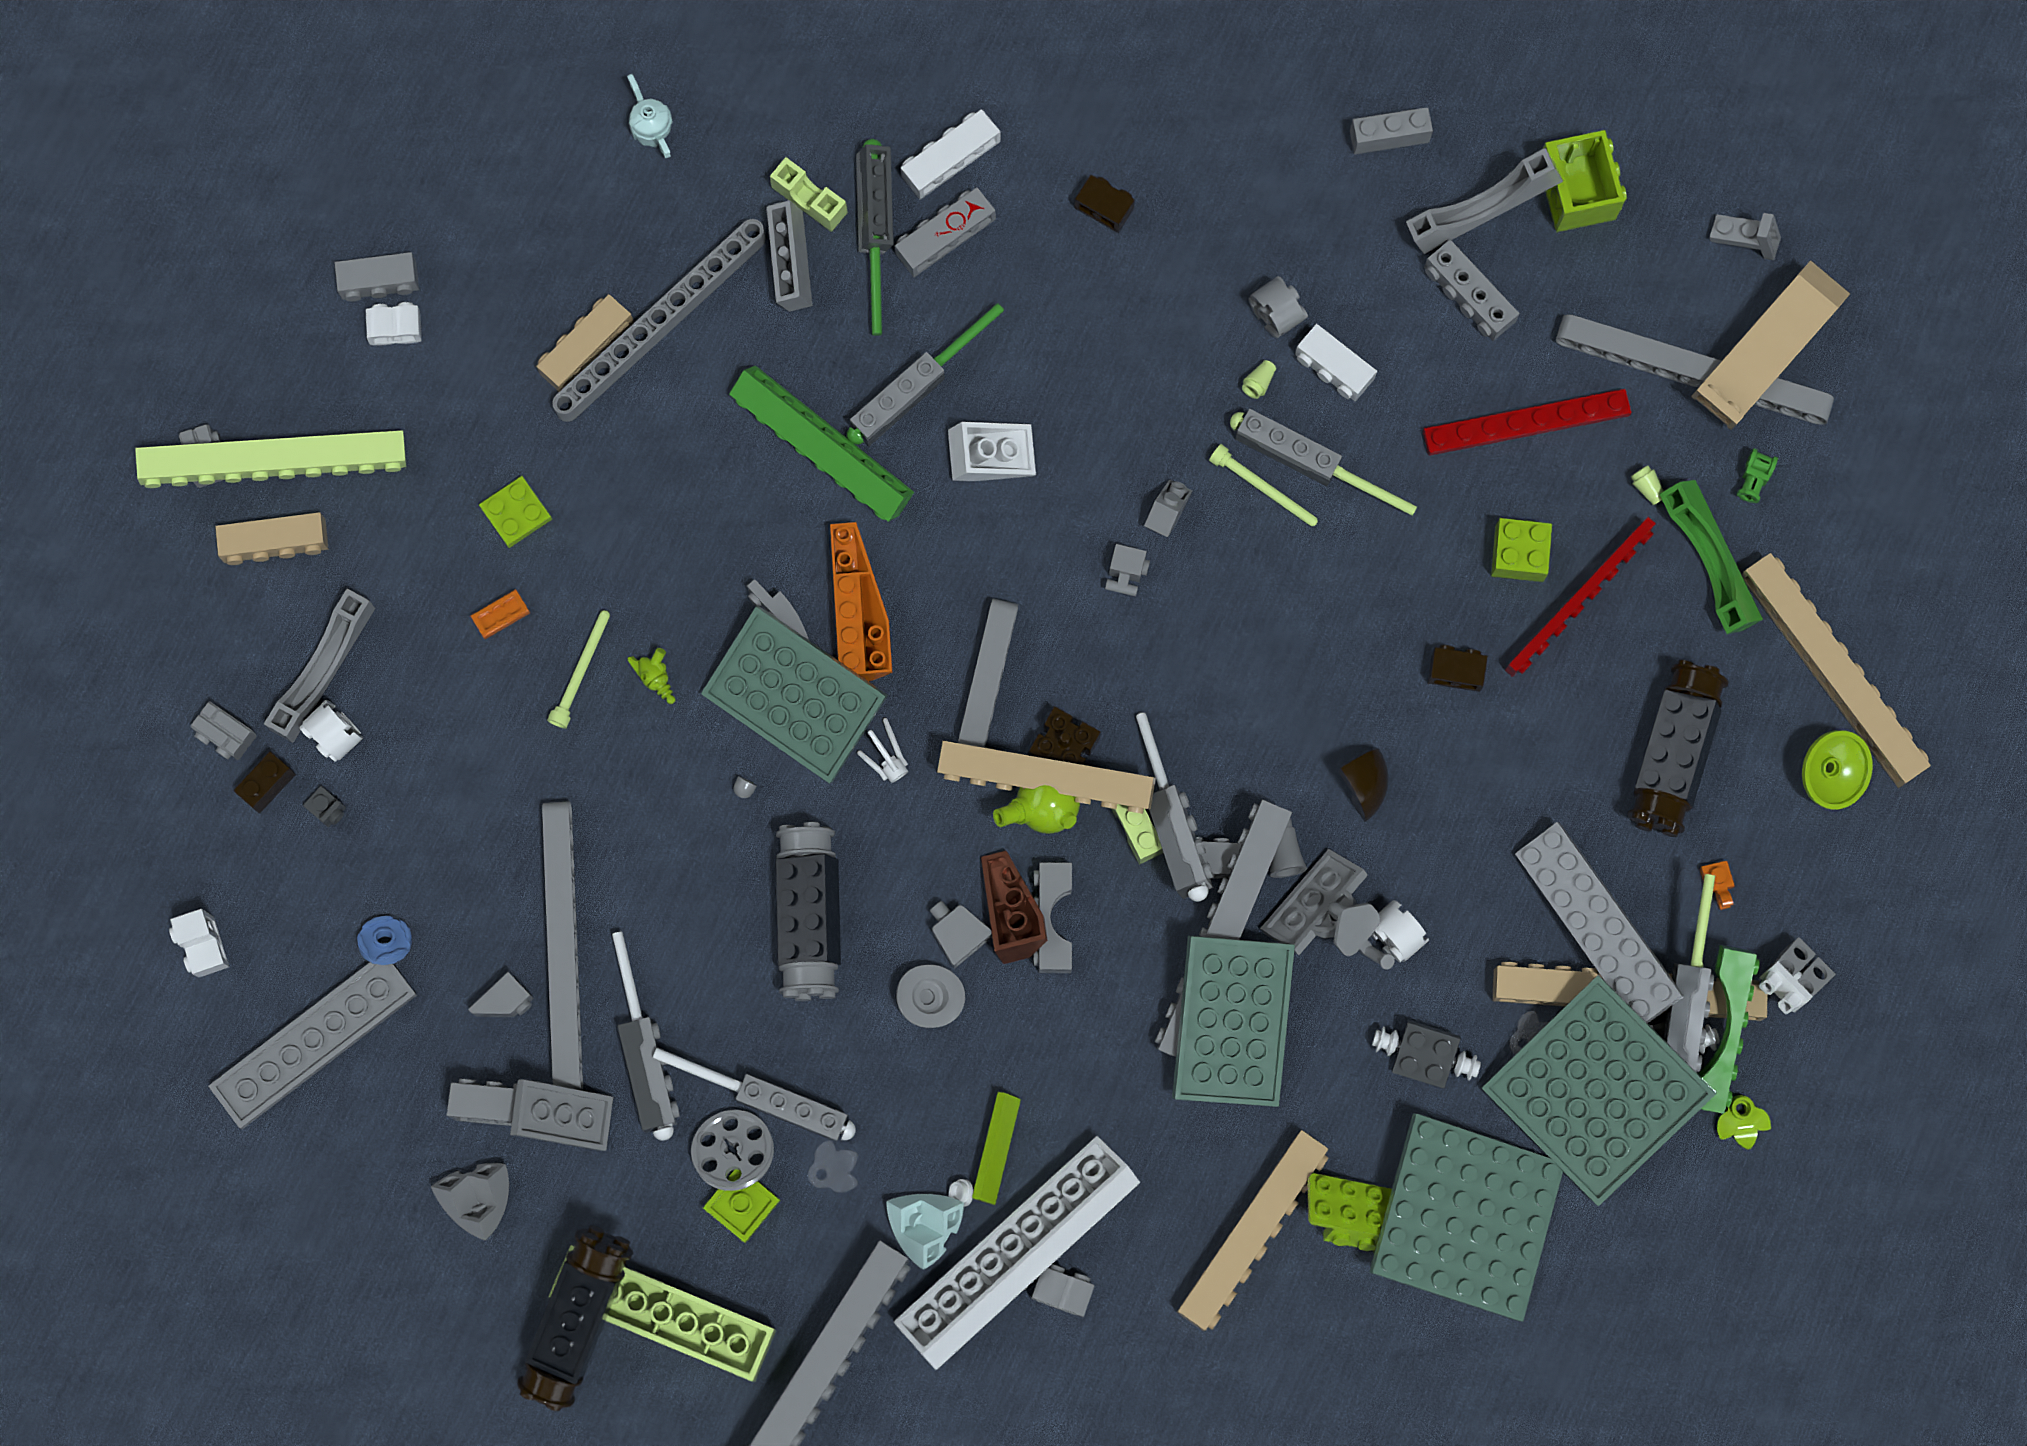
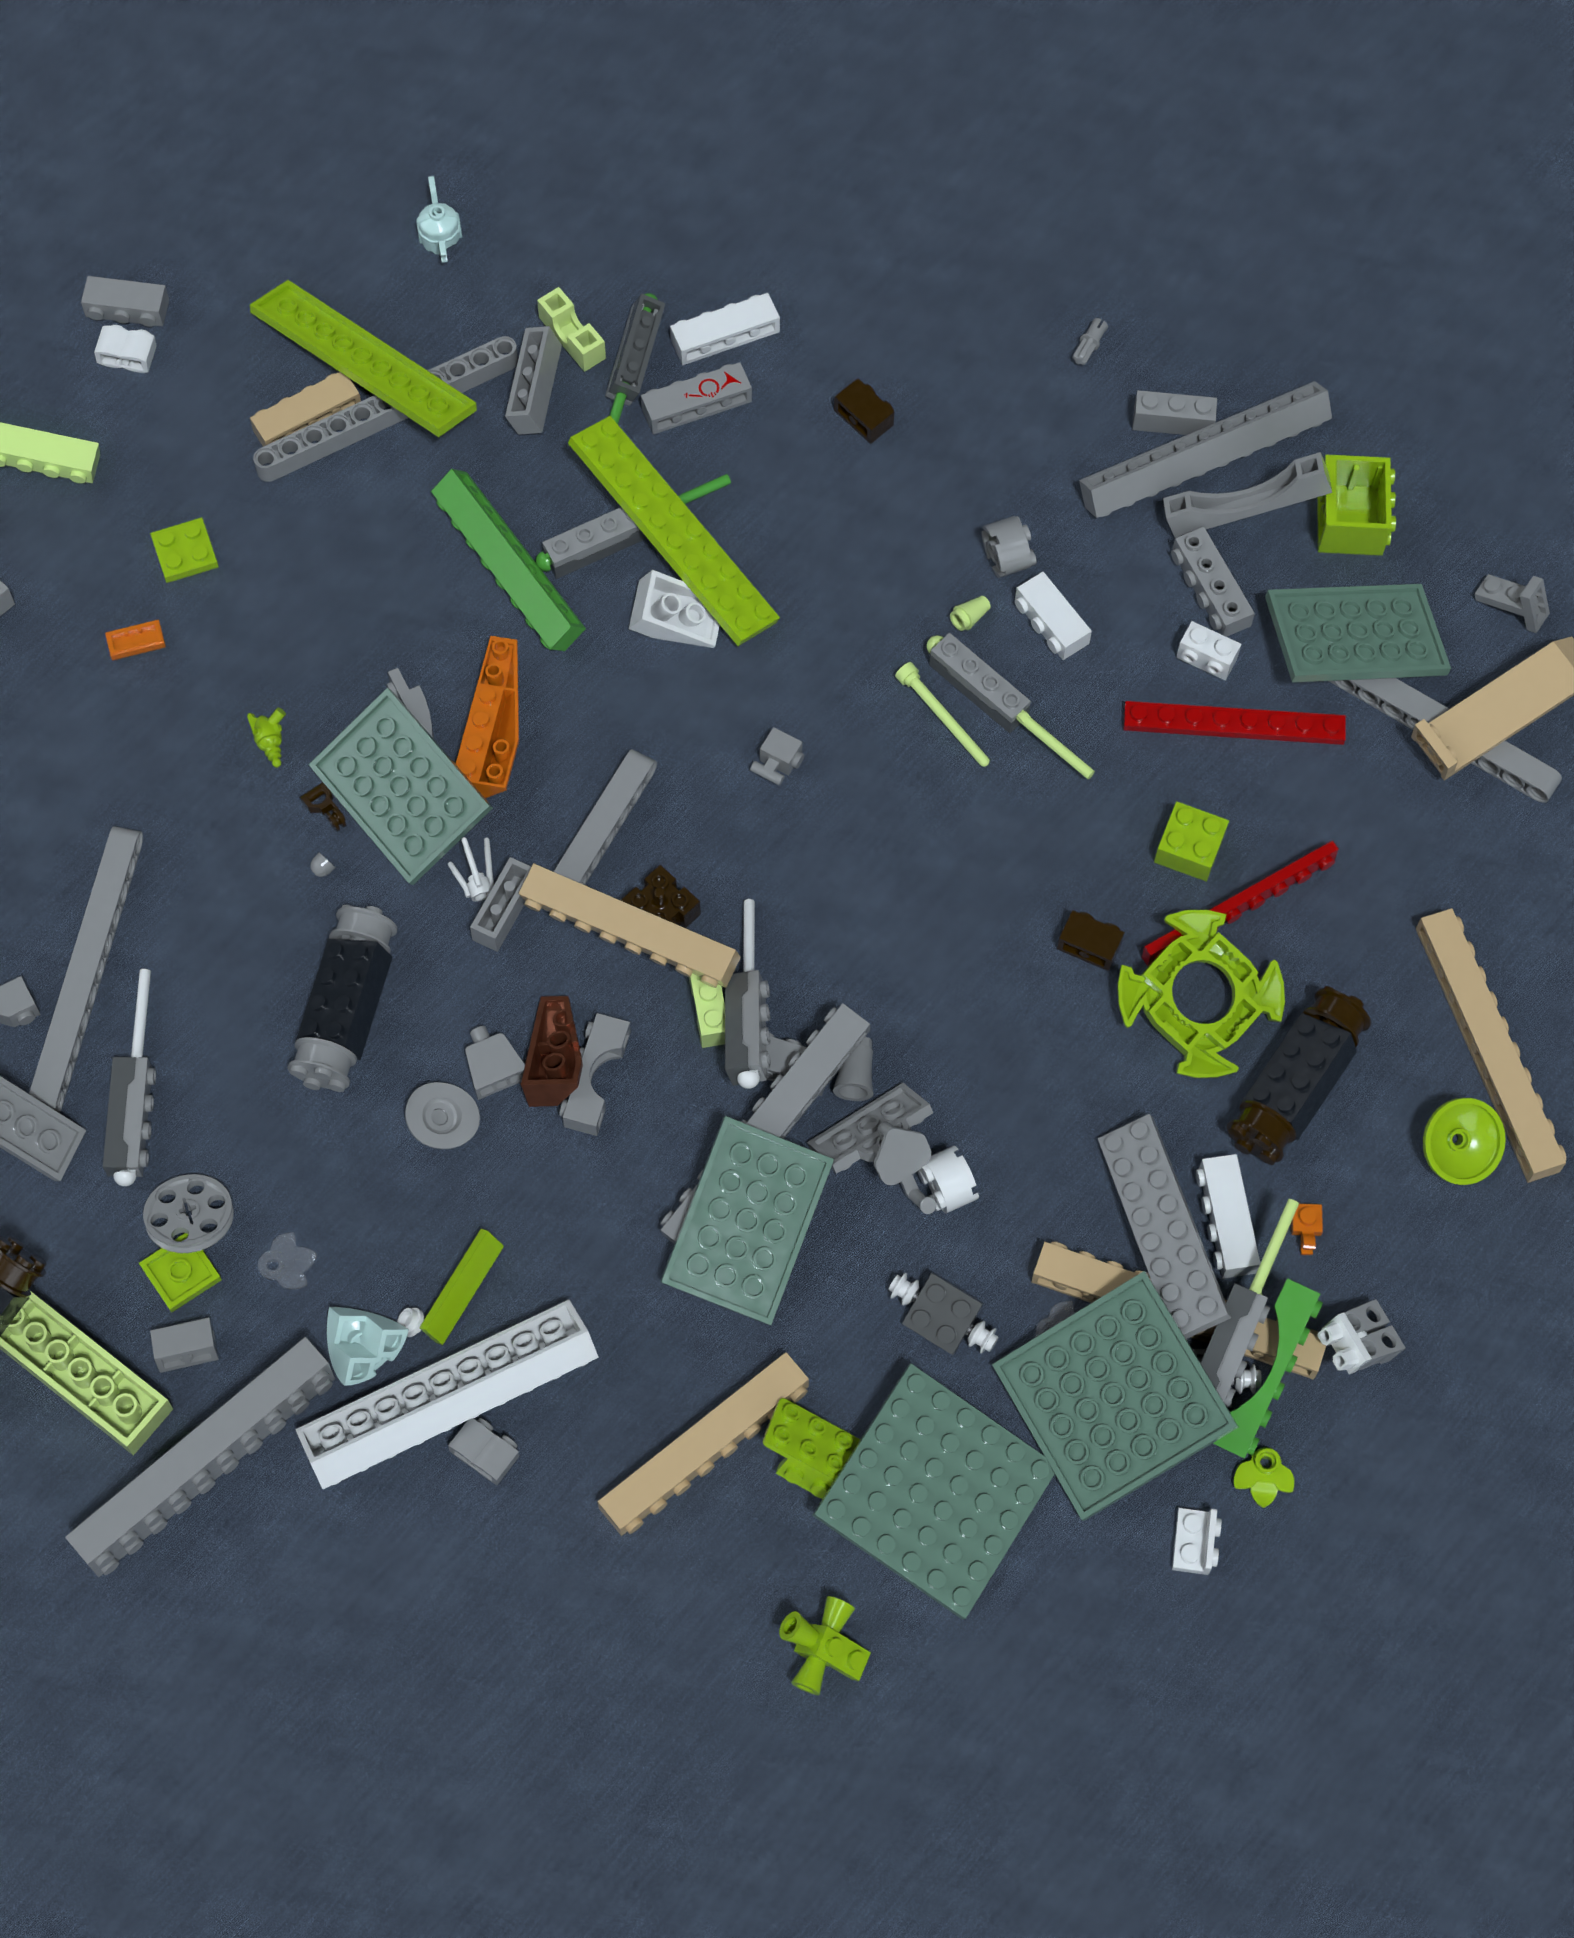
camera: 15 degrees right, 10 degrees down
yellowish green piece [547,610,610,729] -> none
light grey piece [653,1048,856,1142] -> none
lime piece [993,785,1080,834] -> none
light grey slope [1144,479,1193,537] -> none
dark brown brick [1339,749,1388,822] -> none
yellowish green cone [1631,465,1664,505] -> none
bright green arch [1660,480,1763,634] -> none
bright green connector [1737,448,1778,503] -> none
none -> light grey hinge [150,1318,219,1373]
none -> lime plate [250,280,477,437]
none -> dark brown piece [299,782,347,832]
none -> light grey brick [470,857,531,952]
none -> lime plate [568,416,780,646]
none -> lime brick [779,1596,871,1695]
none -> light grey axle [1073,318,1108,365]
none -> light grey brick [1079,381,1332,518]
none -> lime piece [1117,910,1285,1078]
none -> white bracket [1172,1508,1222,1575]
none -> white brick [1176,621,1241,681]
none -> white brick [1196,1154,1260,1279]
none -> sand green plate [1265,584,1451,683]

